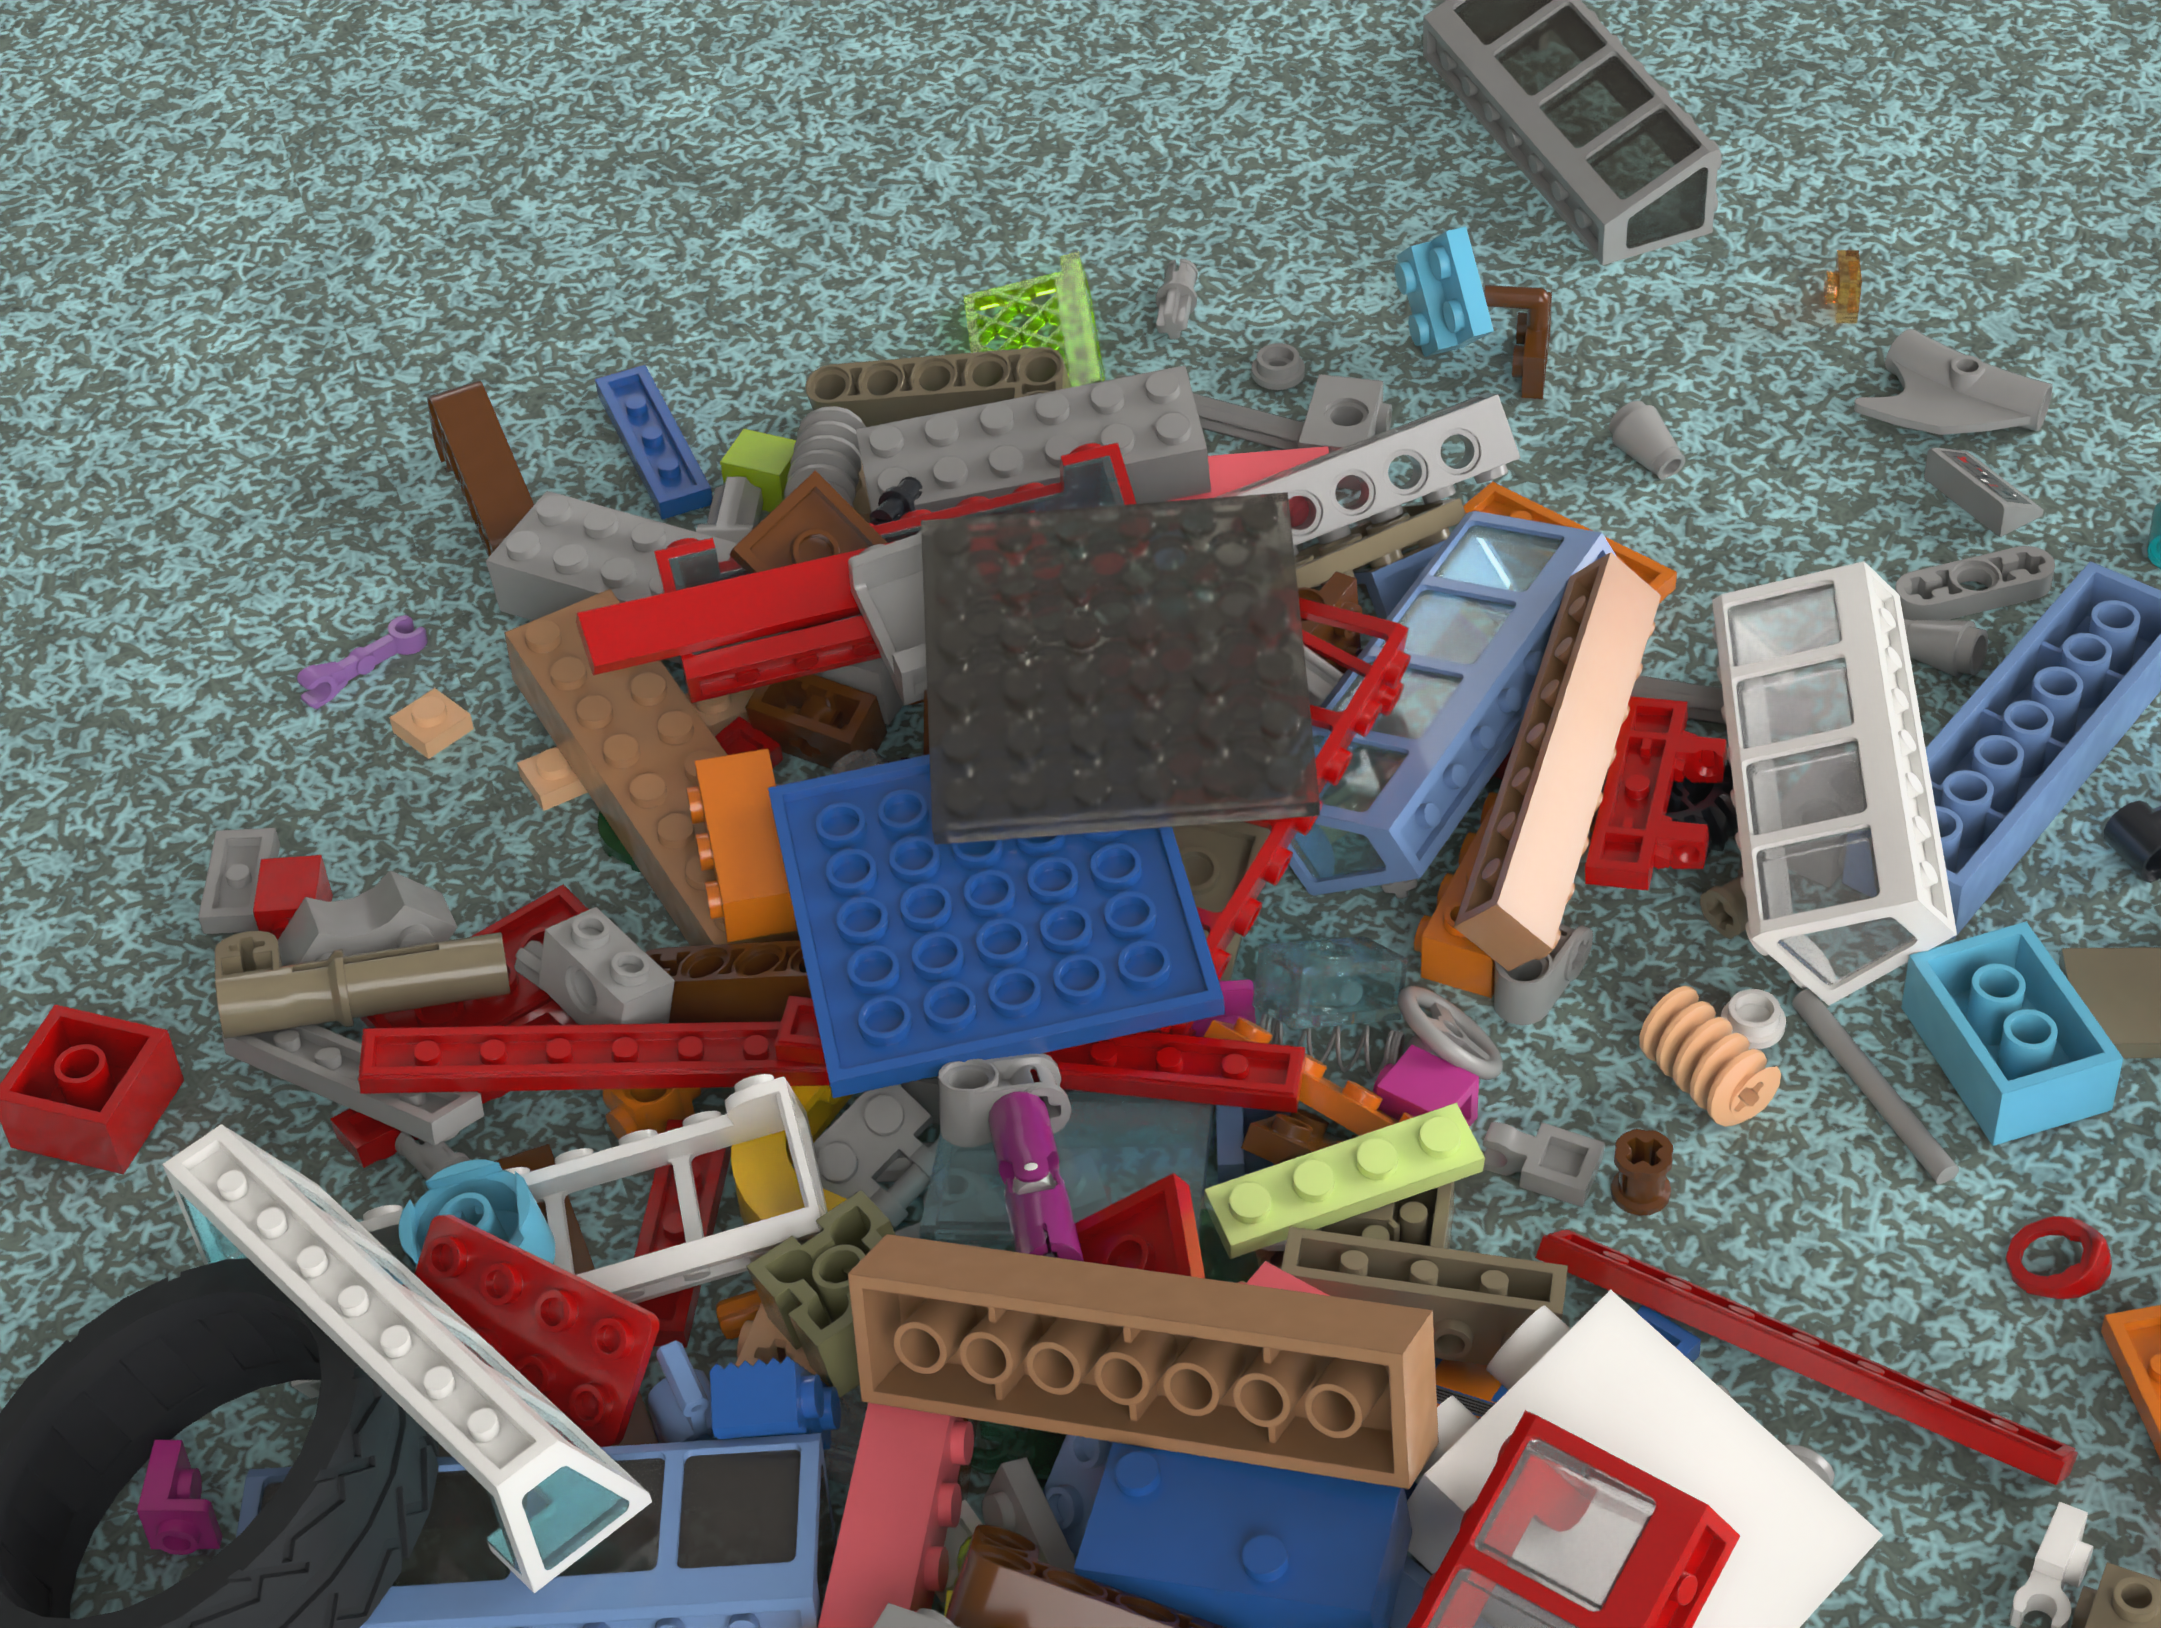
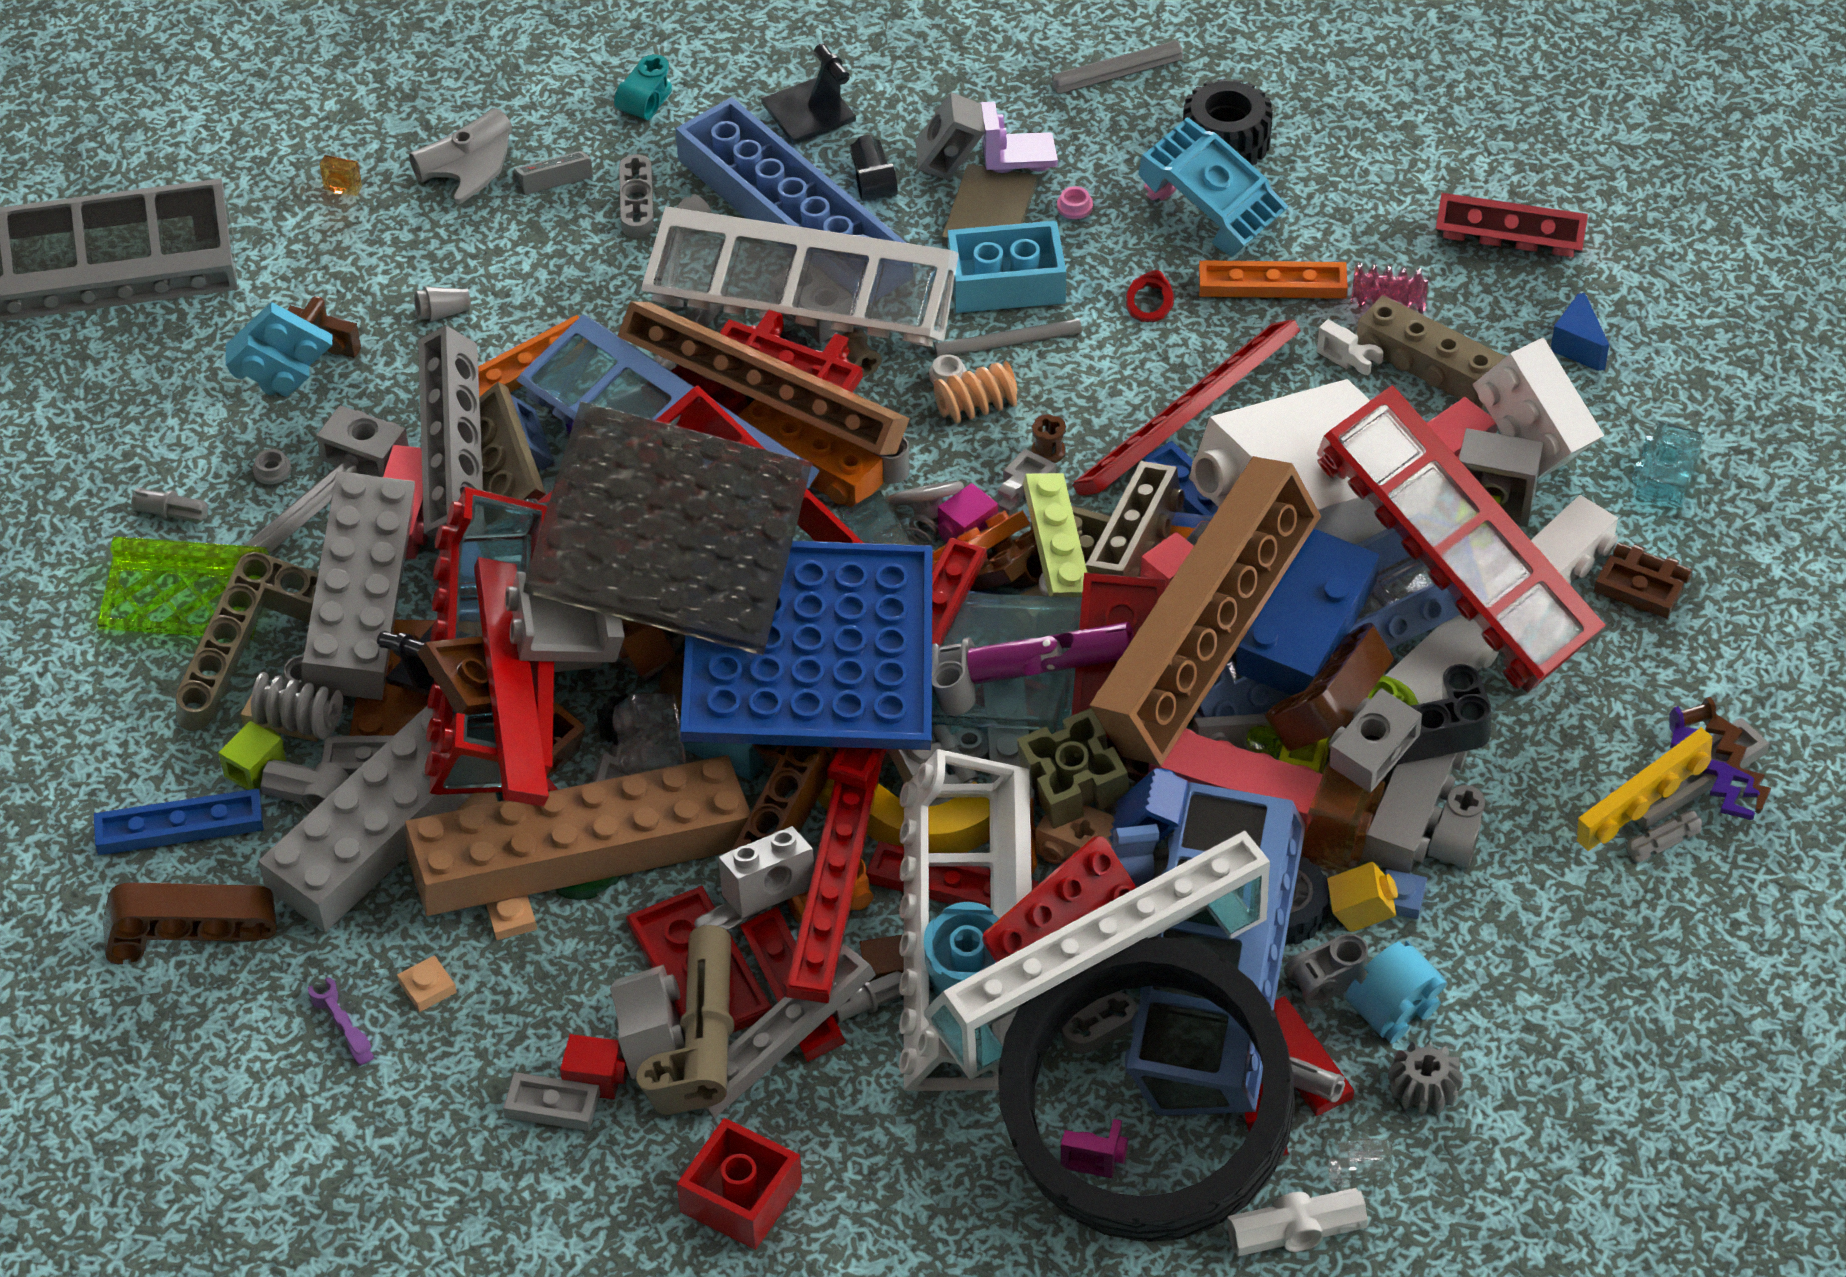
camera: 80 degrees left, 5 degrees up
orange brick [686,749,798,943] -> none

